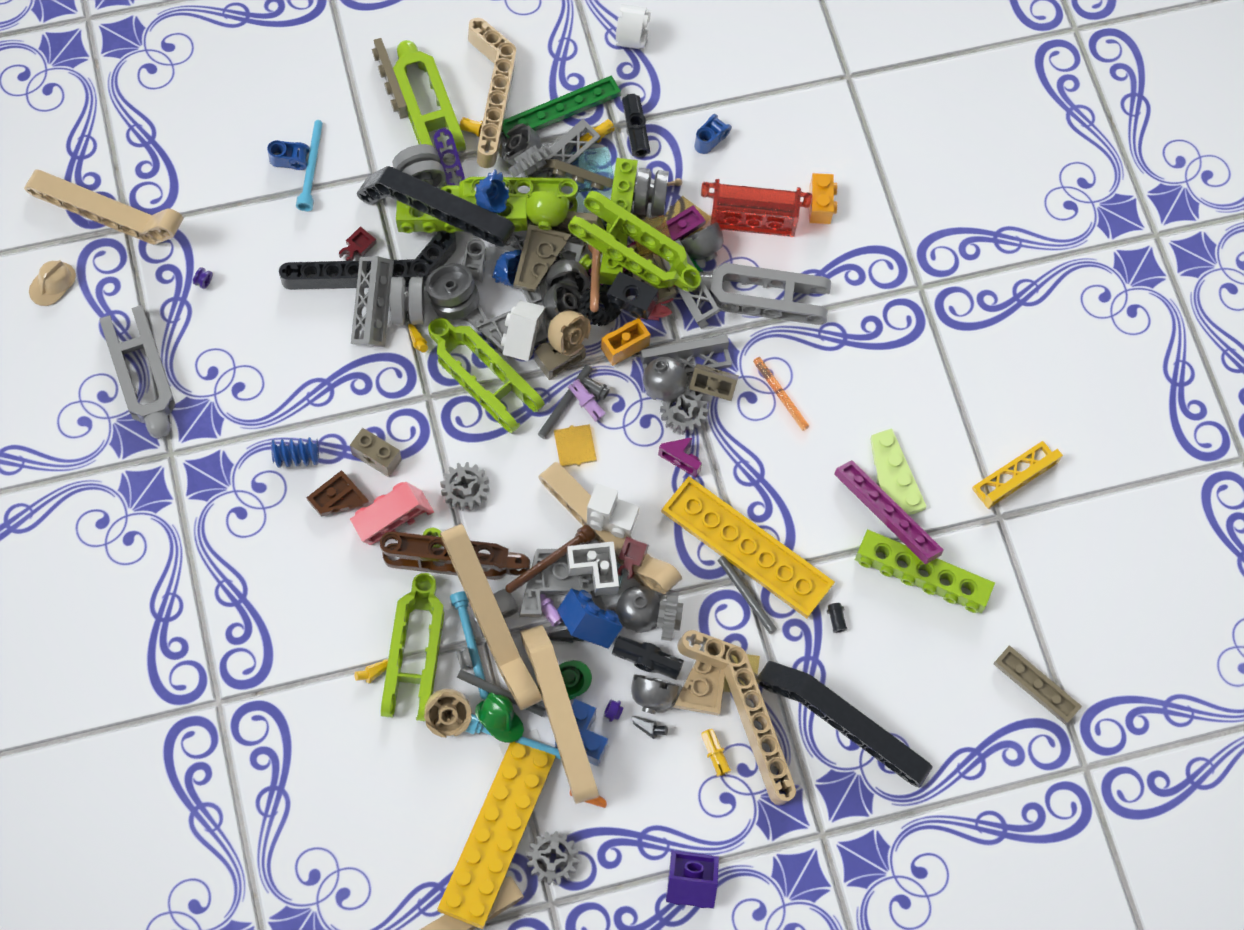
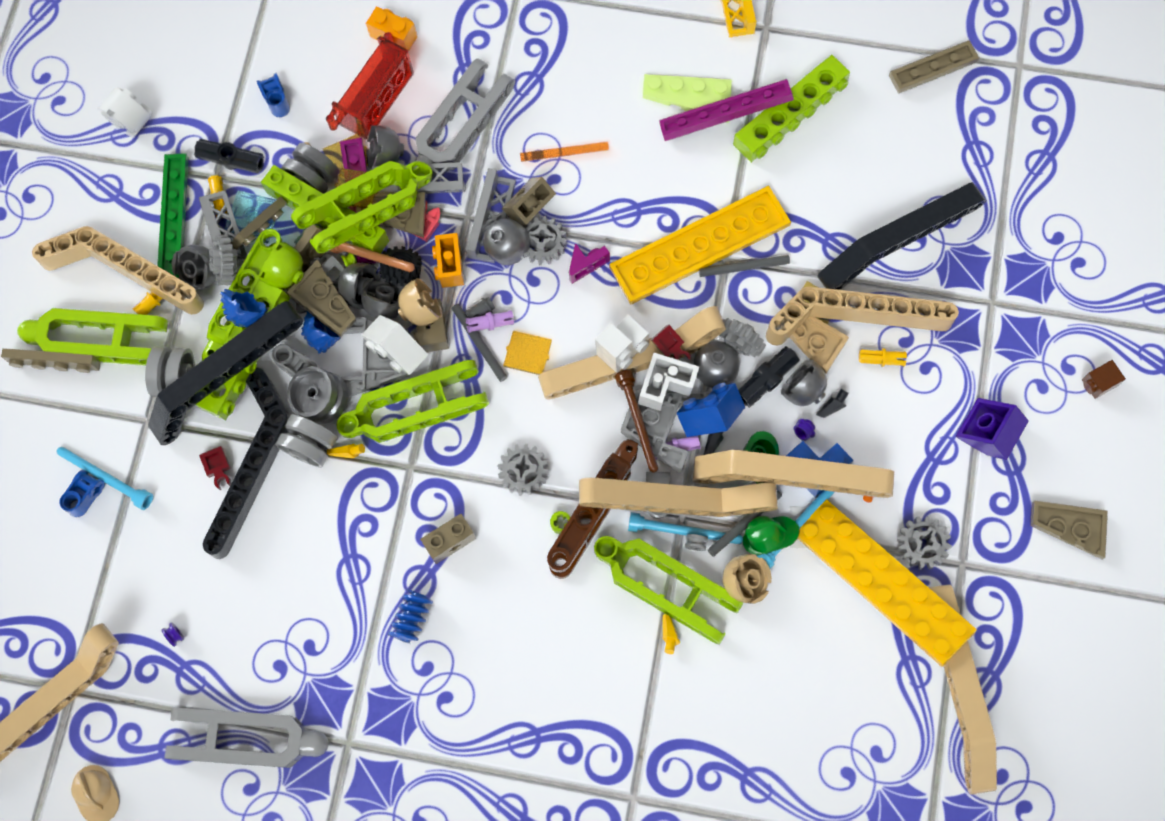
camera: 55 degrees left, 5 degrees up
reddish brown wing [306,470,370,517] -> none
coral wedge [350,482,434,545] -> none
light grey fence [351,256,394,347] -> none
dark purple beam [433,128,465,186] -> none
black brick [607,271,659,320] -> none
black pin [827,603,848,633] -> none

